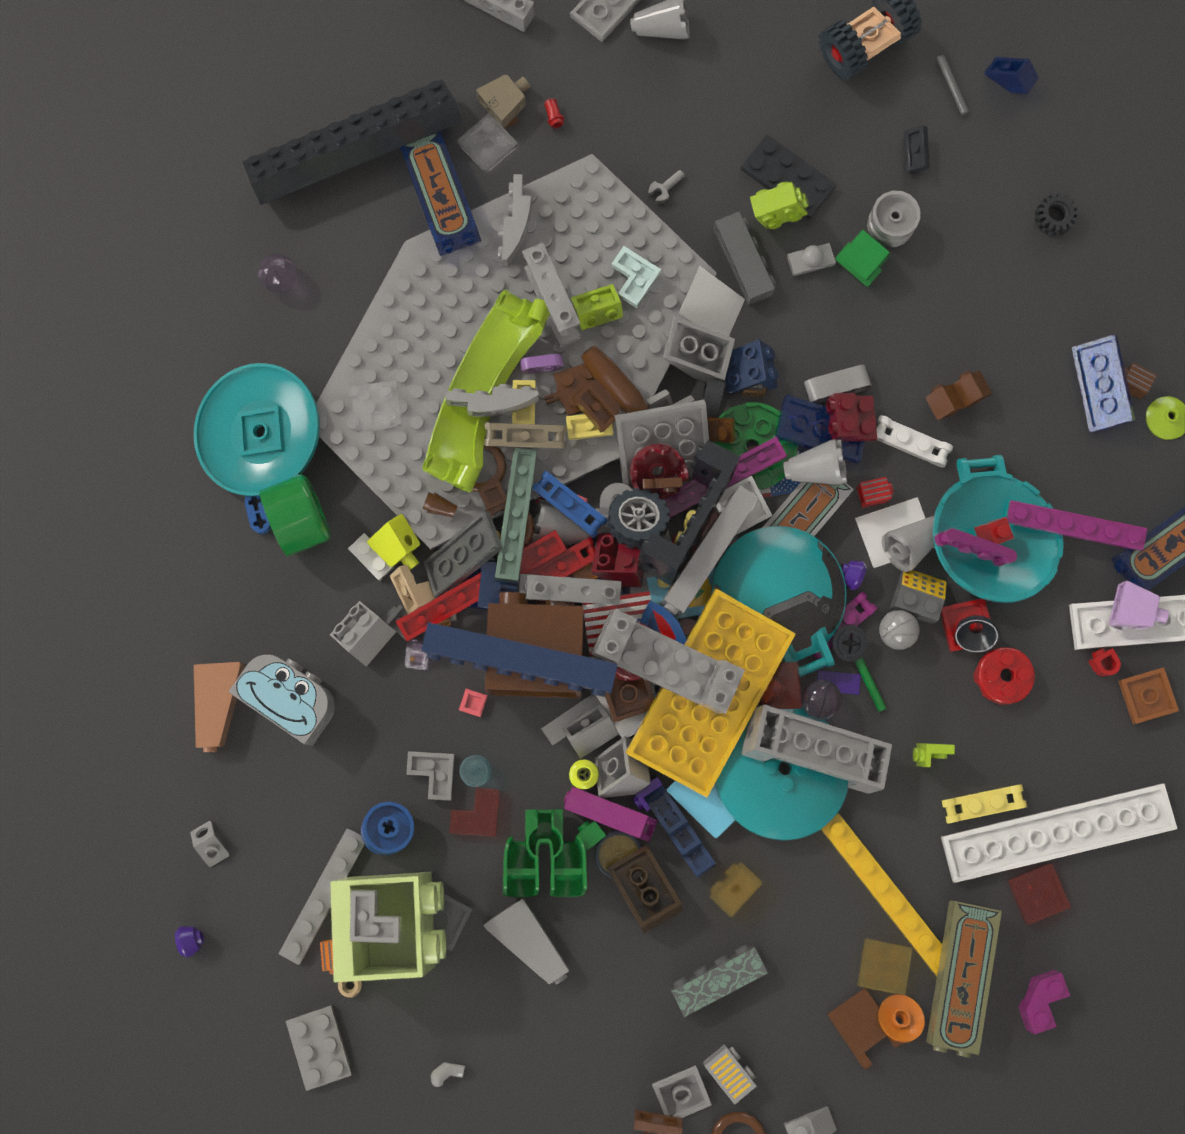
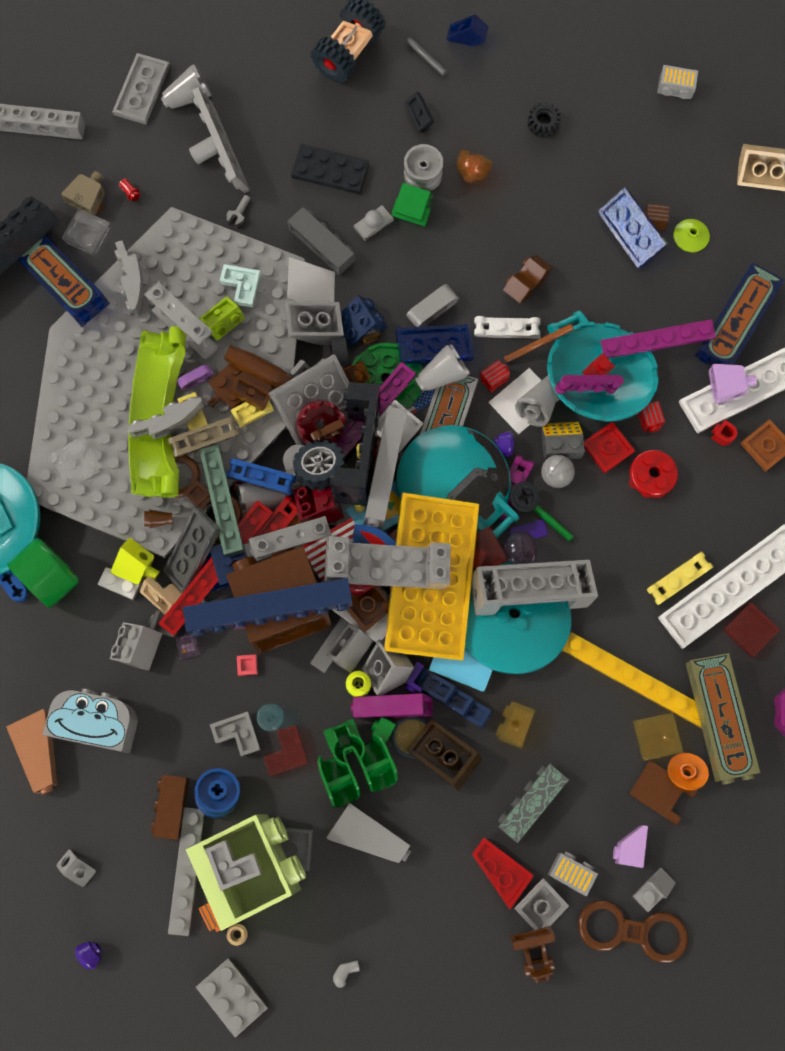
camera: 20 degrees left, 5 degrees down
lime brick [750,182,809,229] -> none
dark red plate [826,393,878,441] -> none
lime bracket [913,743,955,767] -> none
black piece [955,615,998,652] -> none
none -> reddish brown brick [151,775,189,840]
none -> light grey plate [189,87,250,194]
none -> clear orange cylinder [456,150,493,183]
none -> red wing [472,838,534,909]
none -> dark orange bar [504,324,574,363]
none -> lavender slope [613,825,648,868]
none -> red brick [637,401,665,433]

